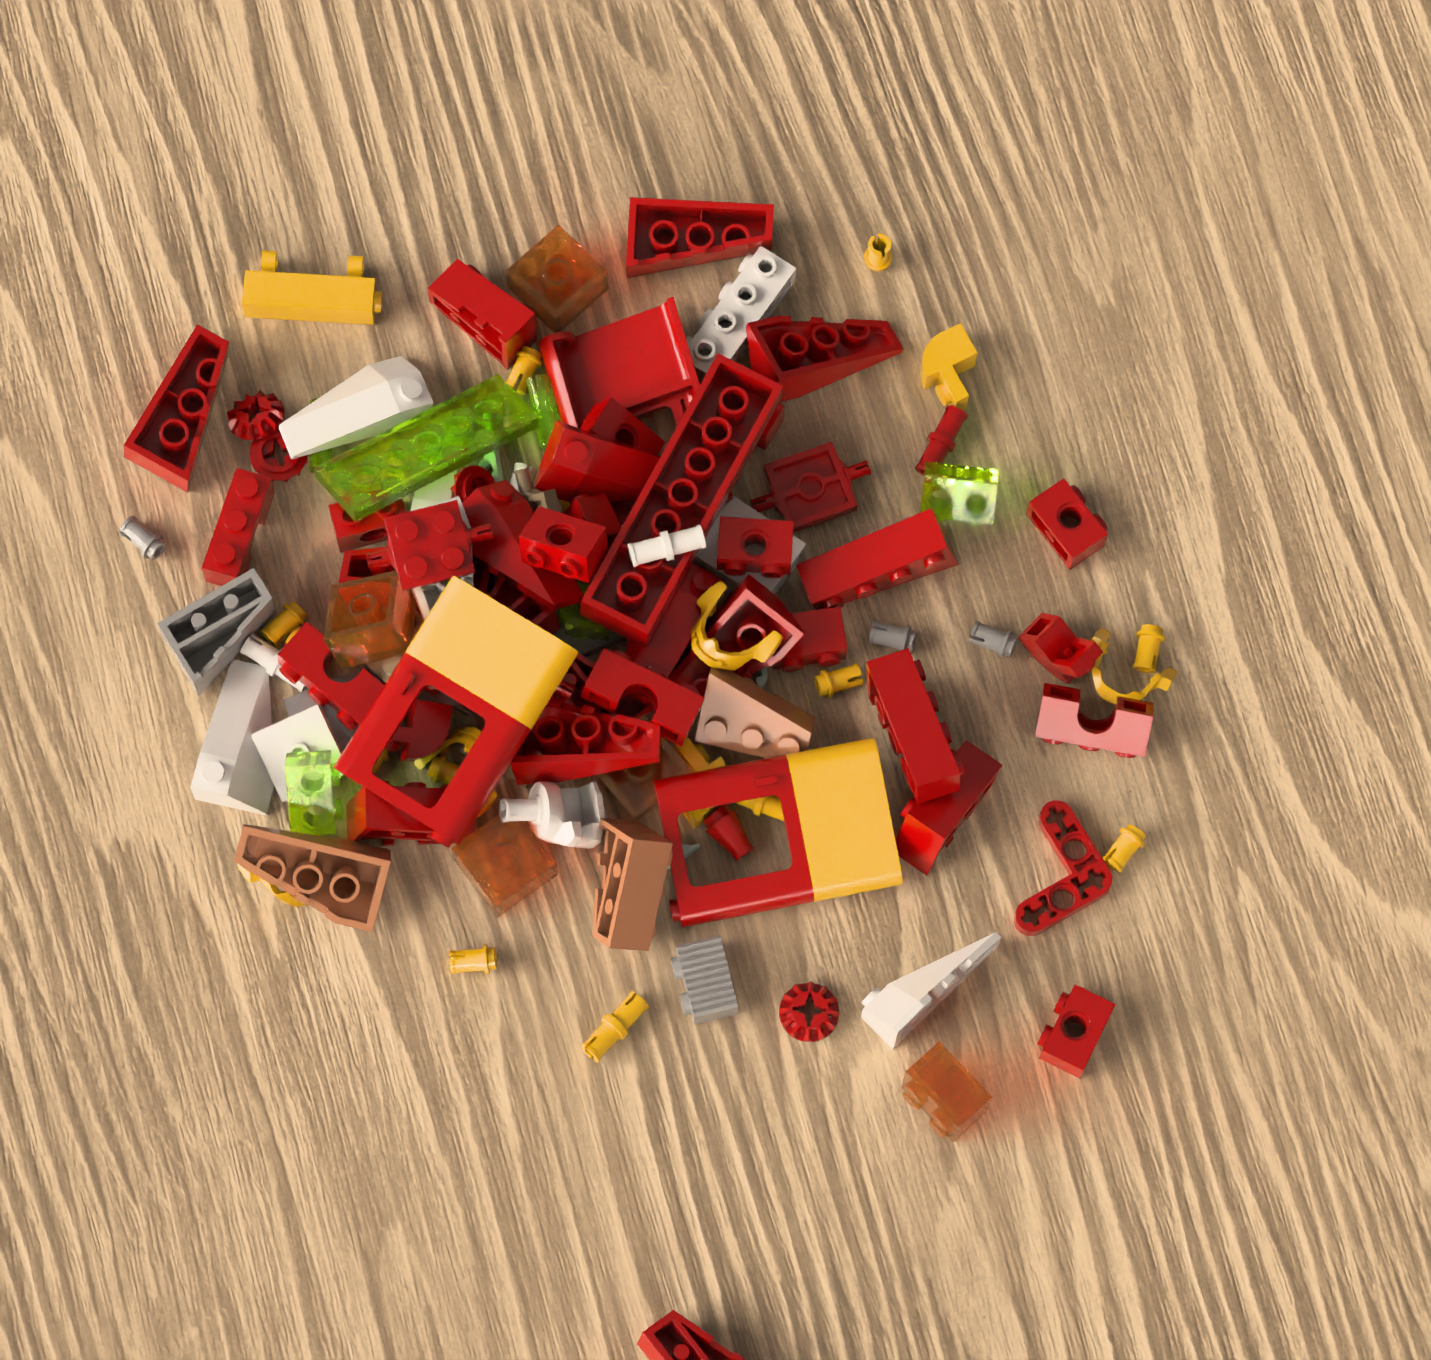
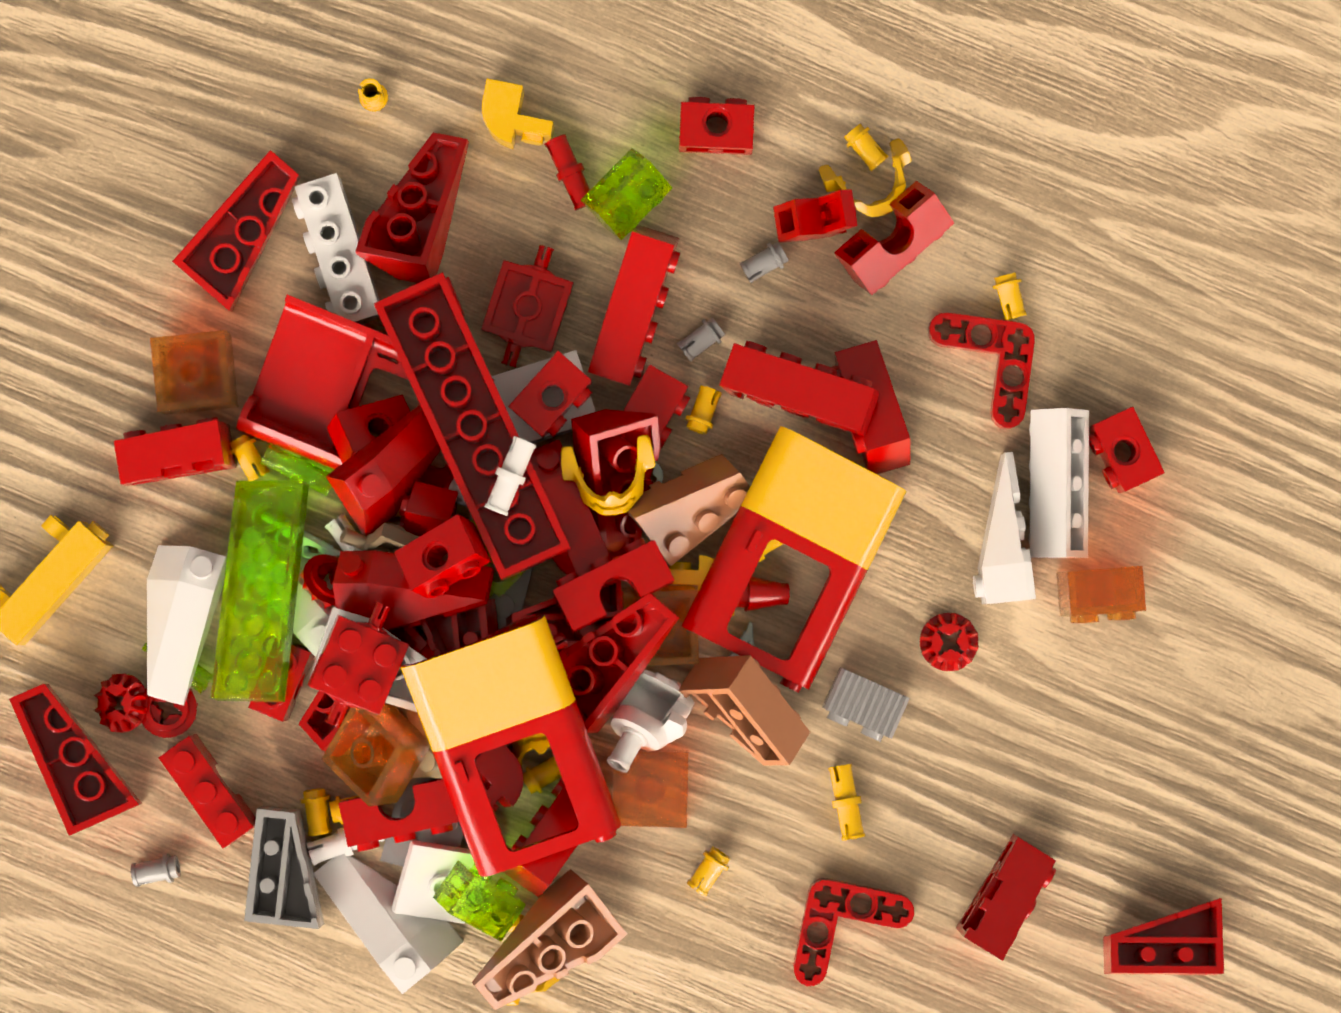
camera: 55 degrees left, 15 degrees up
none -> red beam [793,878,914,986]
none -> red wedge [956,834,1056,961]
none -> white brick [1029,408,1089,558]

